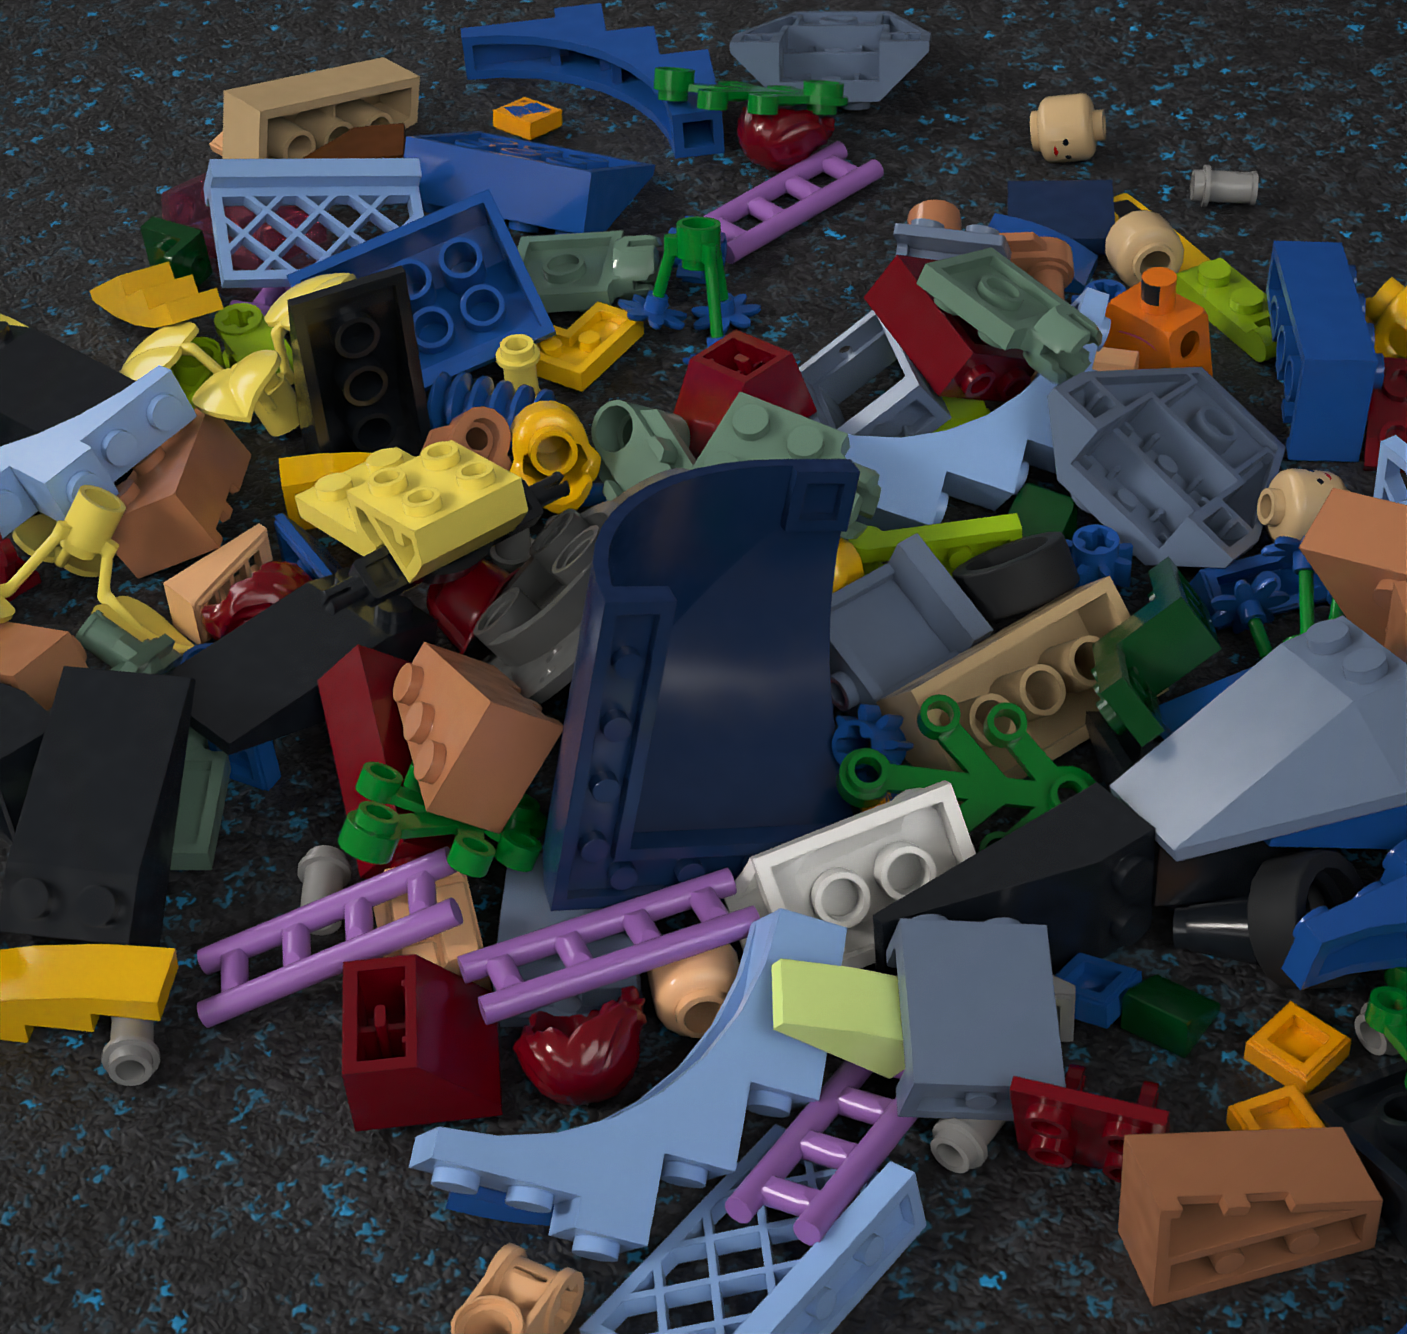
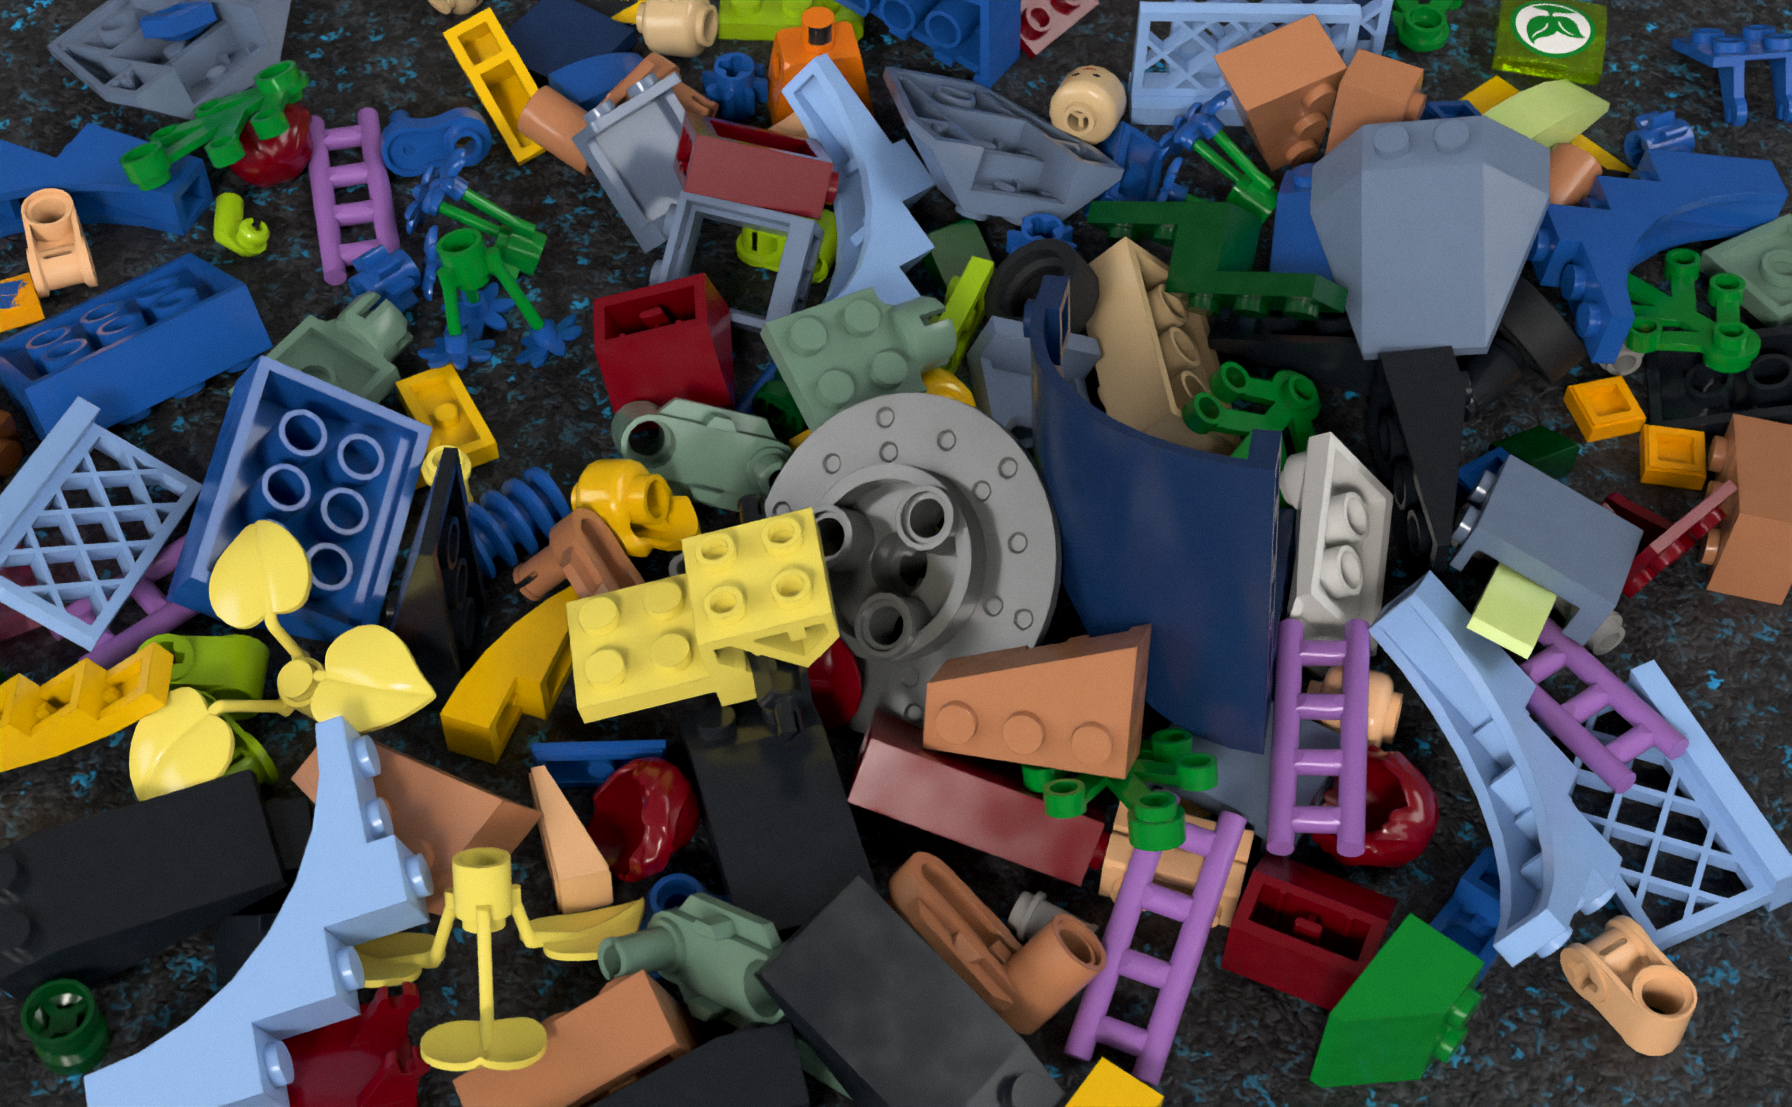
camera: 65 degrees left, 10 degrees up
sand green plate [916,247,1102,385] -> none
none -> light nougat piece [21,188,98,299]
none -> blue tile [138,1,218,42]
none -> lime arm [213,193,270,257]
none -> blue piece [380,108,492,177]
none -> plant [404,147,547,301]
none -> yellow slope [443,7,547,166]
none -> nougat piece [885,852,1107,1035]
none -> green slope [1309,913,1485,1088]

